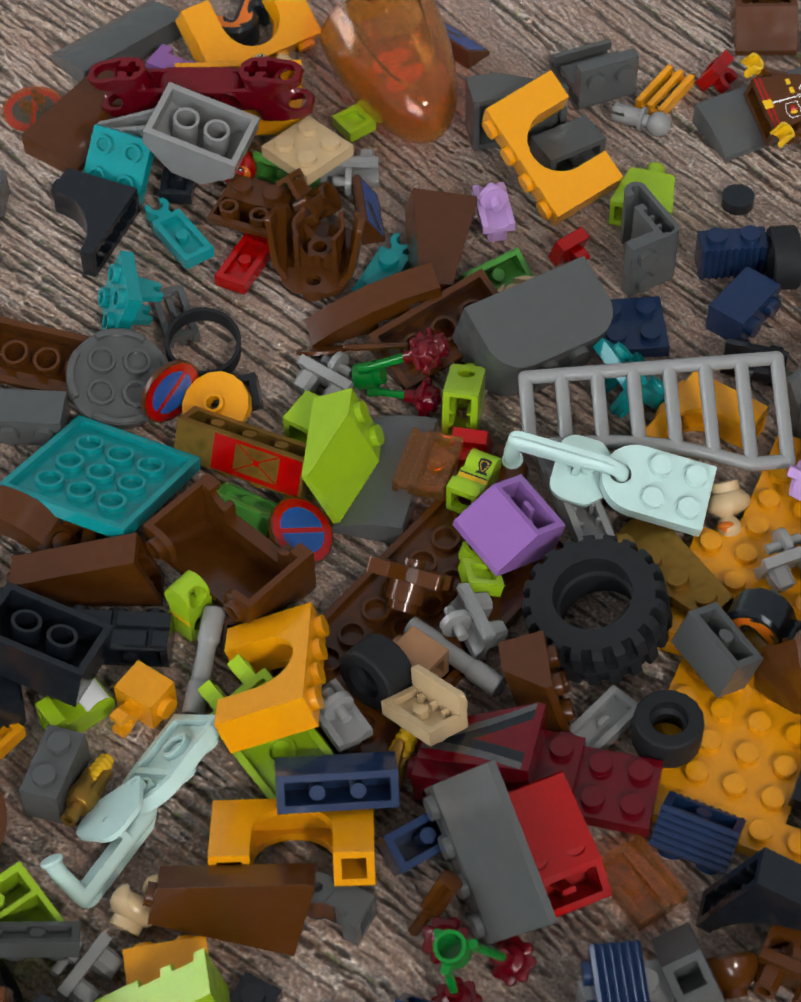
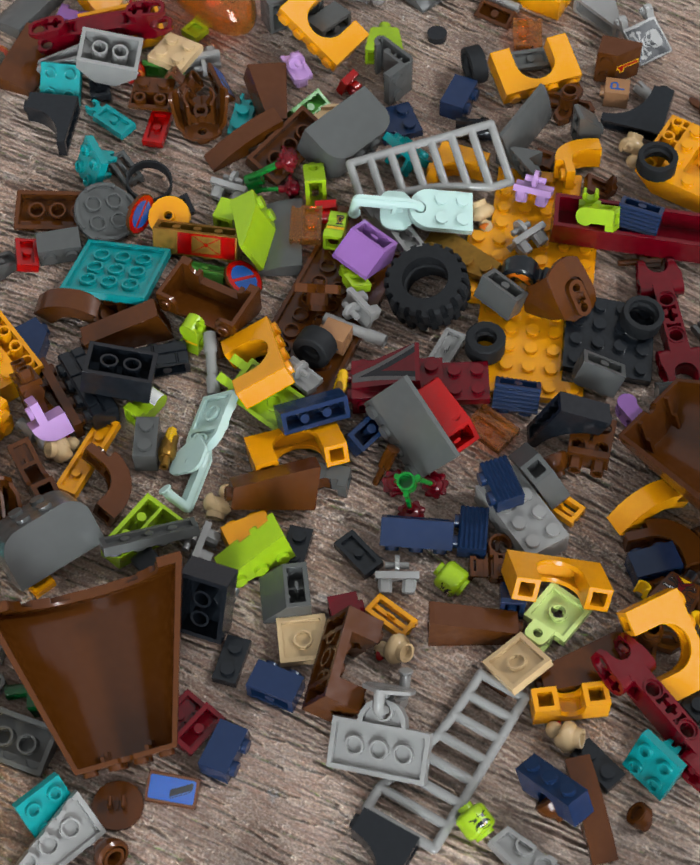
camera: 15 degrees left, 5 degrees up
light orange brick [109,660,178,739] -> none
reddish brown piece [296,342,410,356] -> none
tan bracket [381,664,468,747] -> none
reddish brown slope [498,630,576,733] -> none
dark blue brick [694,225,769,281] -> none

